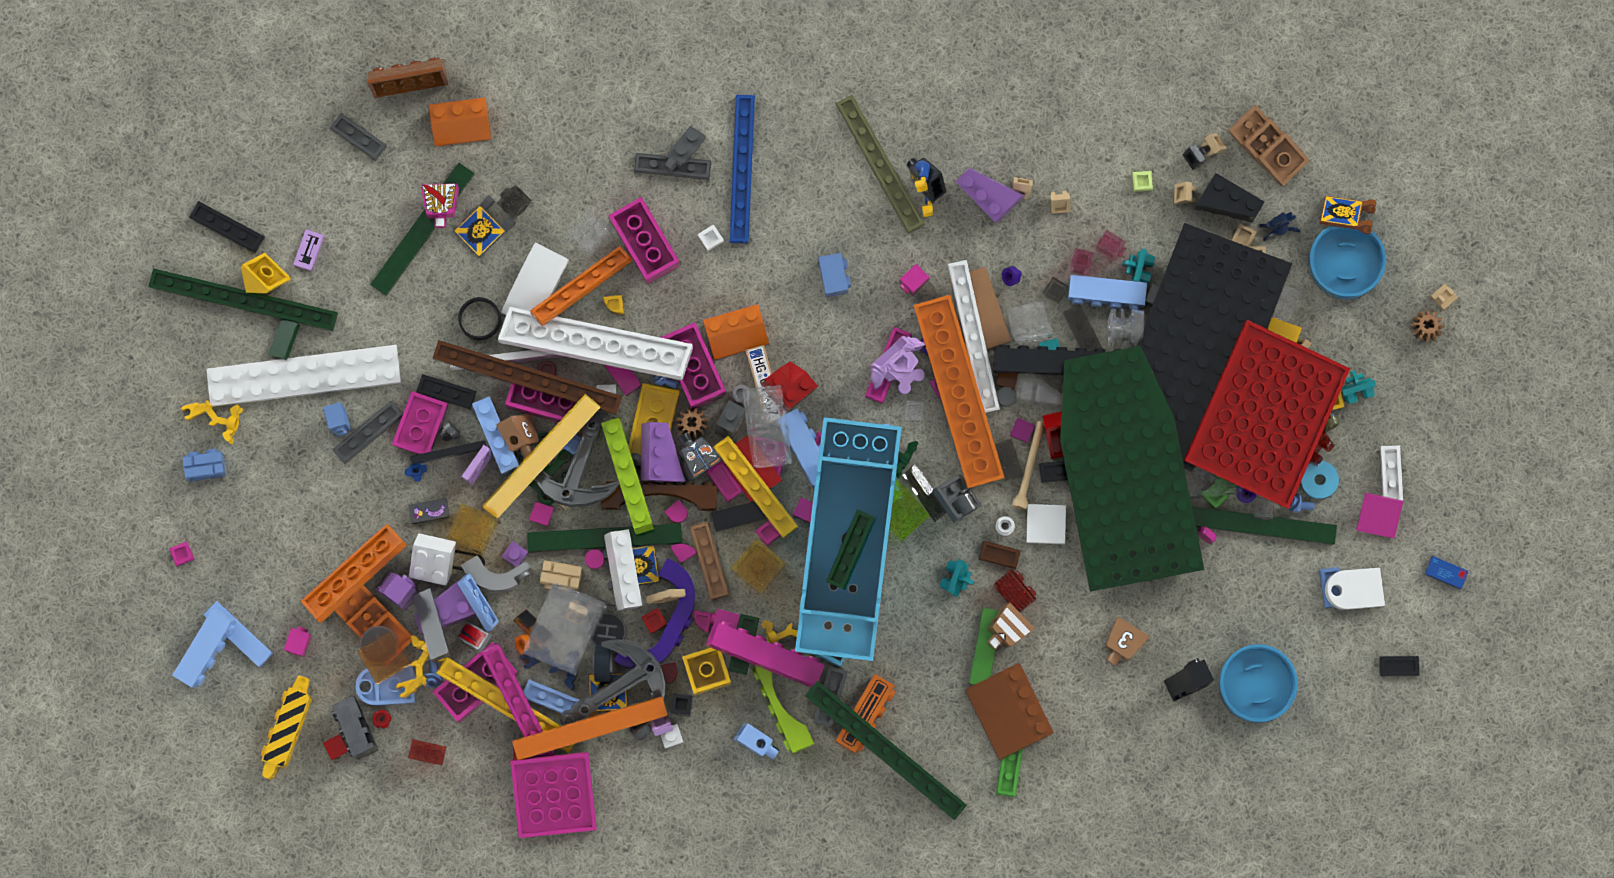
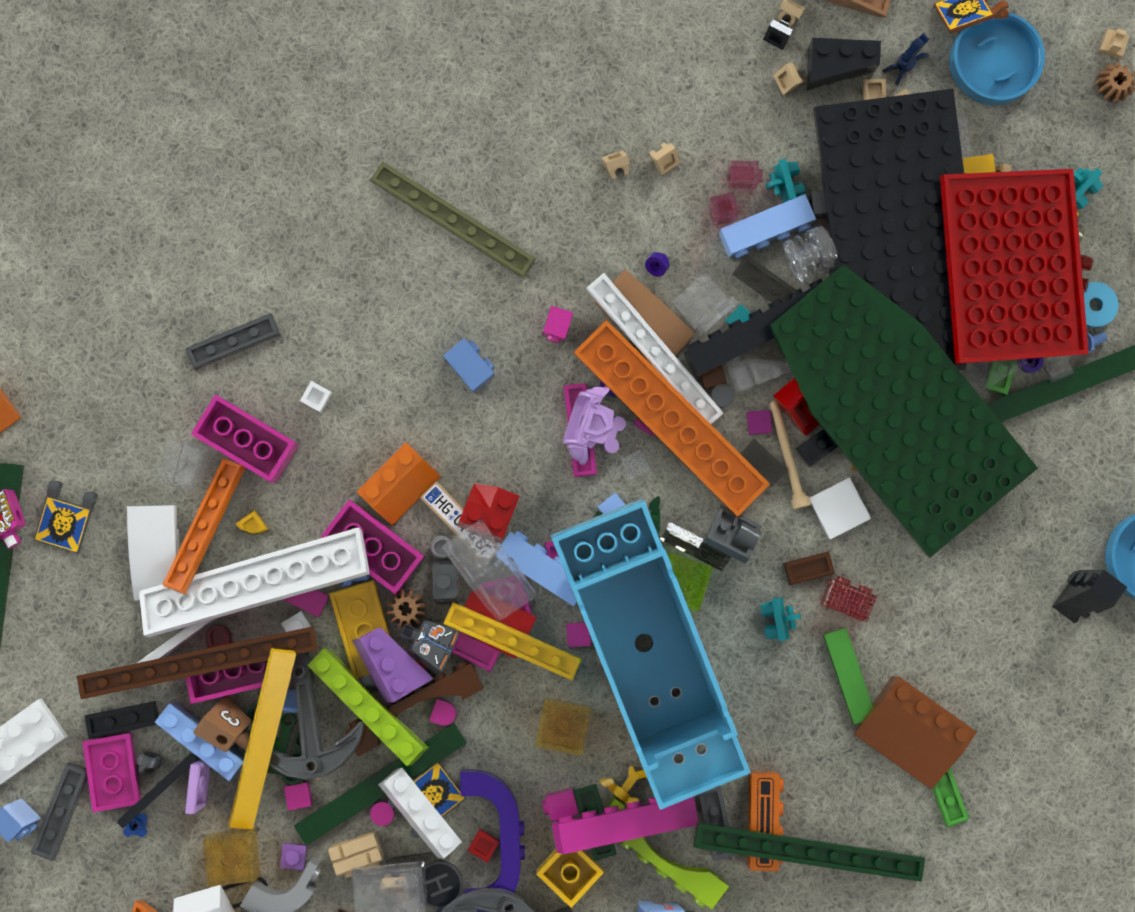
camera: 35 degrees left, 5 degrees up
dark grey tile [408,498,450,524] -> none
black tyre [458,297,501,340] -> none
clear smoke brick [497,185,532,219] -> none
tan tile [646,589,686,604] -> none
dark red tile [660,662,678,684] -> none
dark grey hinge [664,126,706,173] -> none
dark pink tile [670,544,697,563] -> none
medium nougat tile [690,521,729,601] -> none
dark pink tile [693,610,712,633] -> none
black tile [711,502,768,532] -> none
blue tile [730,95,755,244] -> none
dark pink tile [755,521,781,547] -> none
dark green plate [826,510,876,590] -> none
torso [907,158,947,217] -> none
medium lavender wedge [956,168,1025,222] -> none
medium nougat torso [987,602,1035,650] -> none
white plate [995,516,1015,536] -> none
clear smoke tile [1042,277,1069,304] -> none
medium nougat torso [1105,617,1150,666] -> none
yellowish green tile [1132,171,1153,192] -> none
dark pink tile [1197,526,1217,544] -> none

